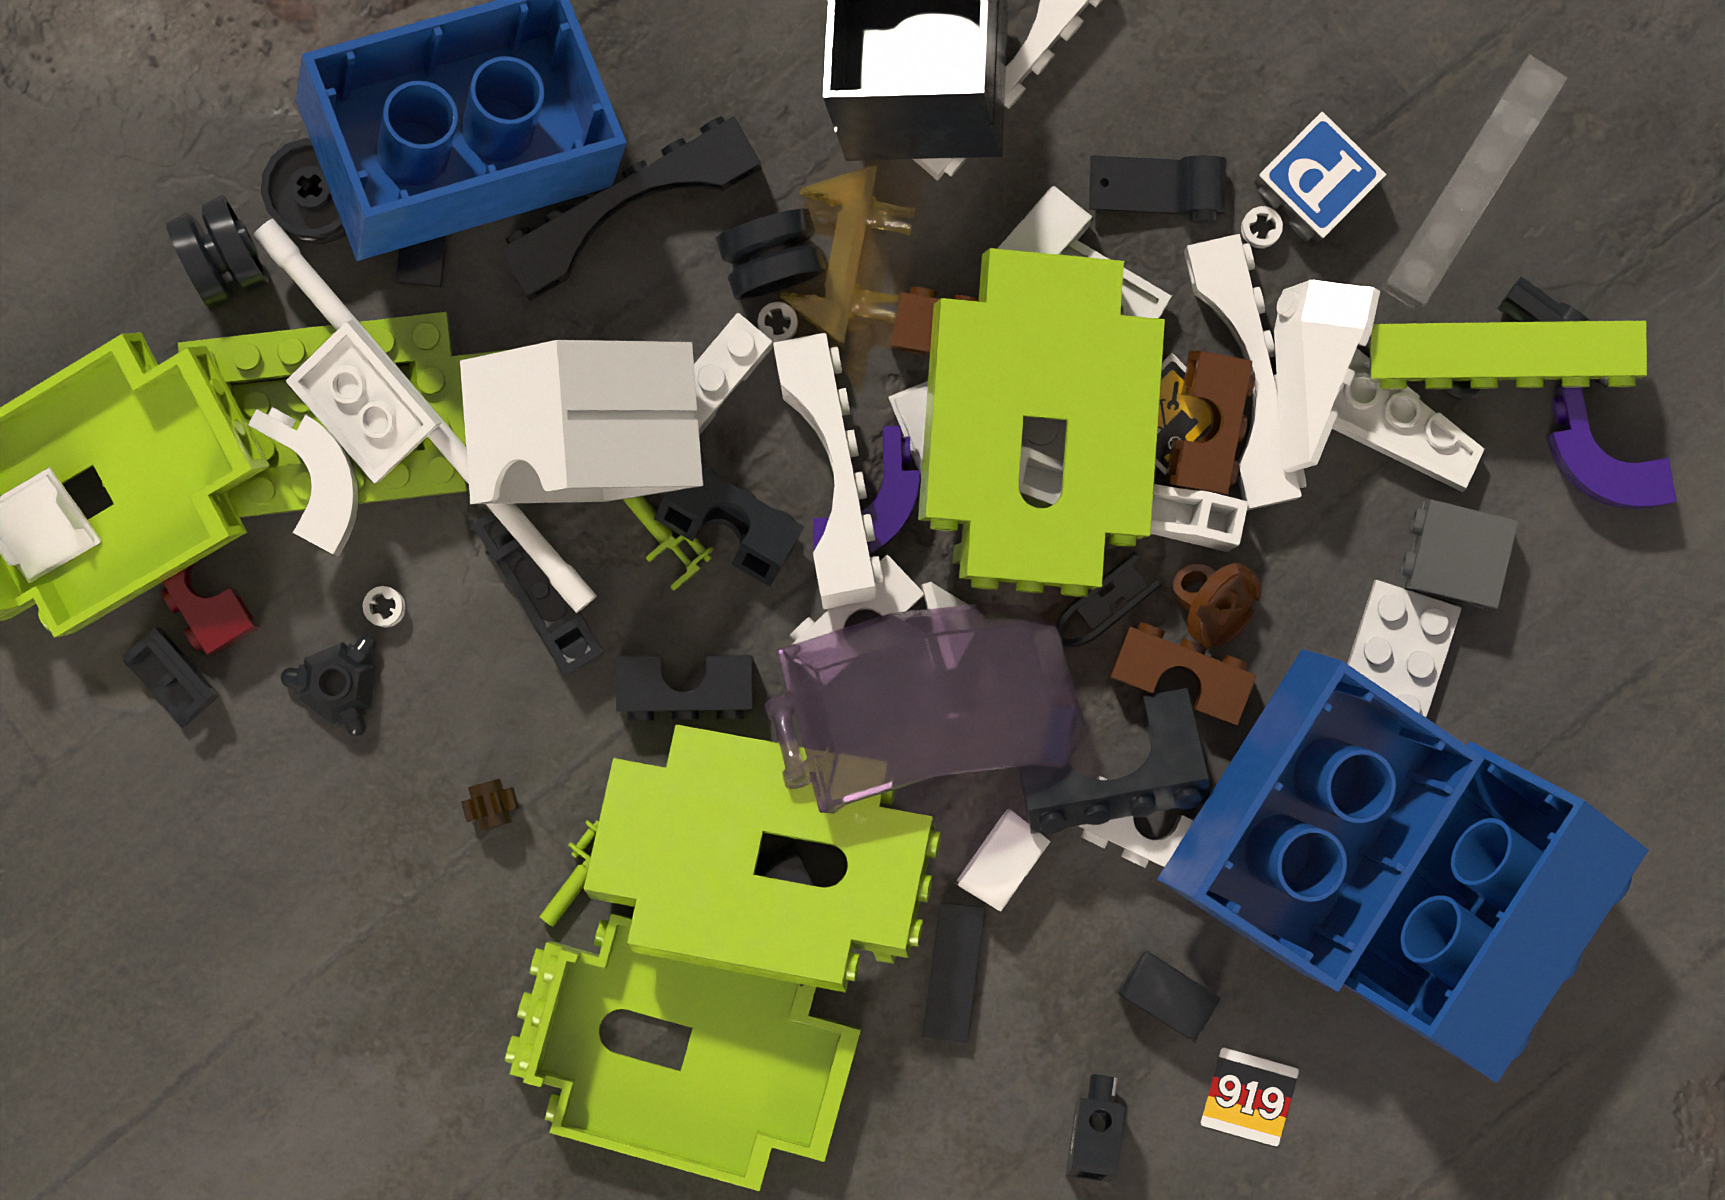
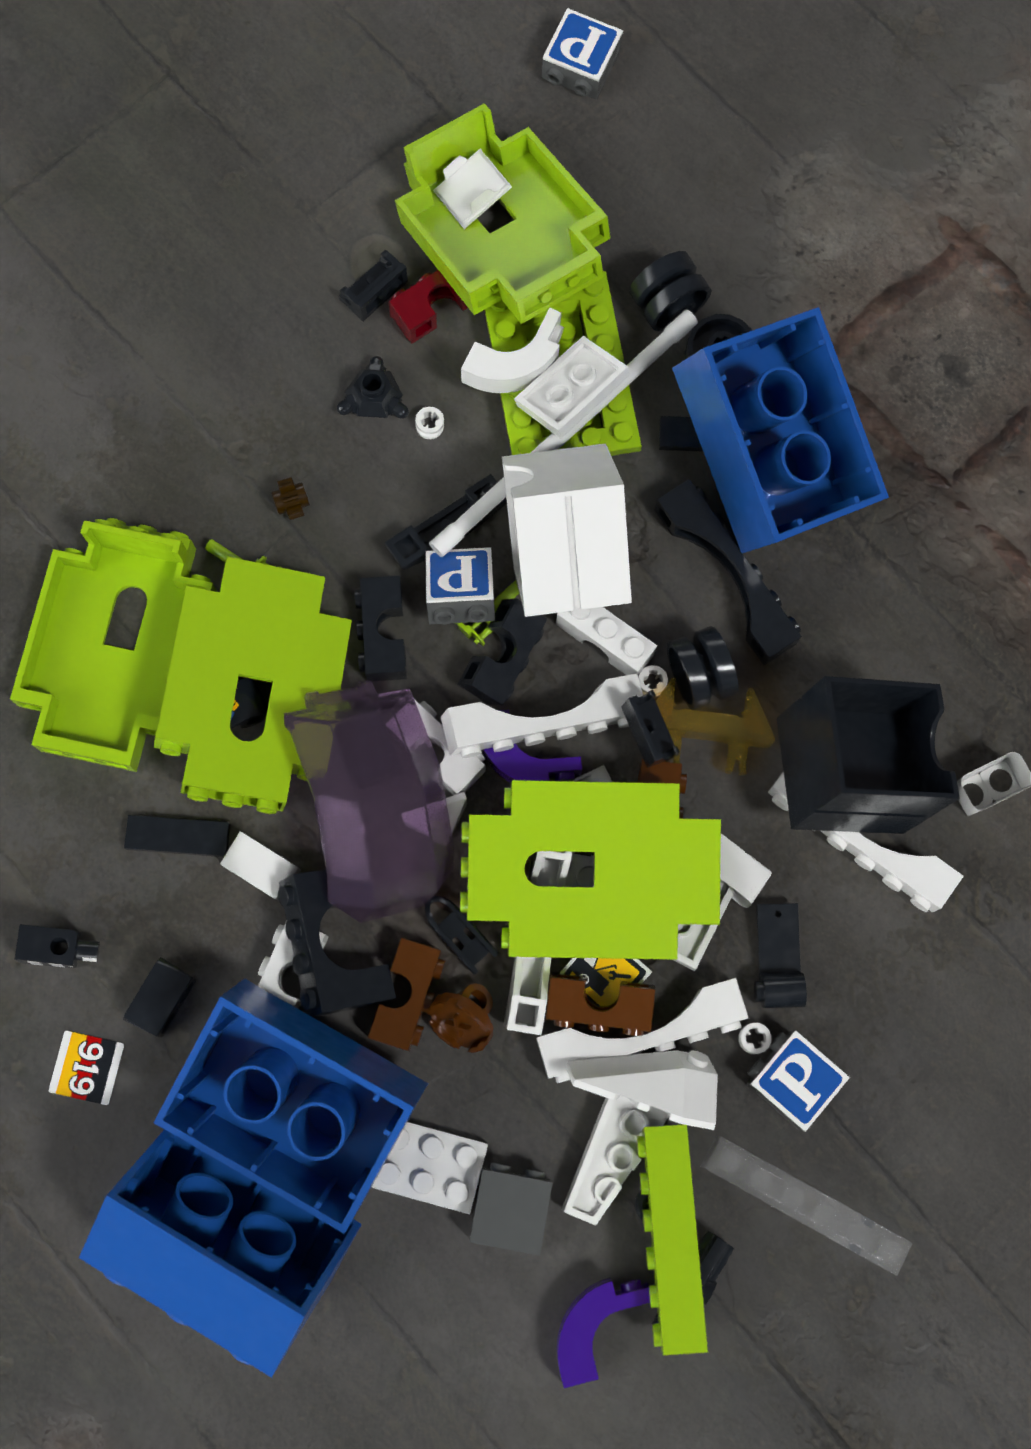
camera: 85 degrees right, 10 degrees down
none -> piece [426,547,495,625]
none -> black hinge [621,690,680,768]

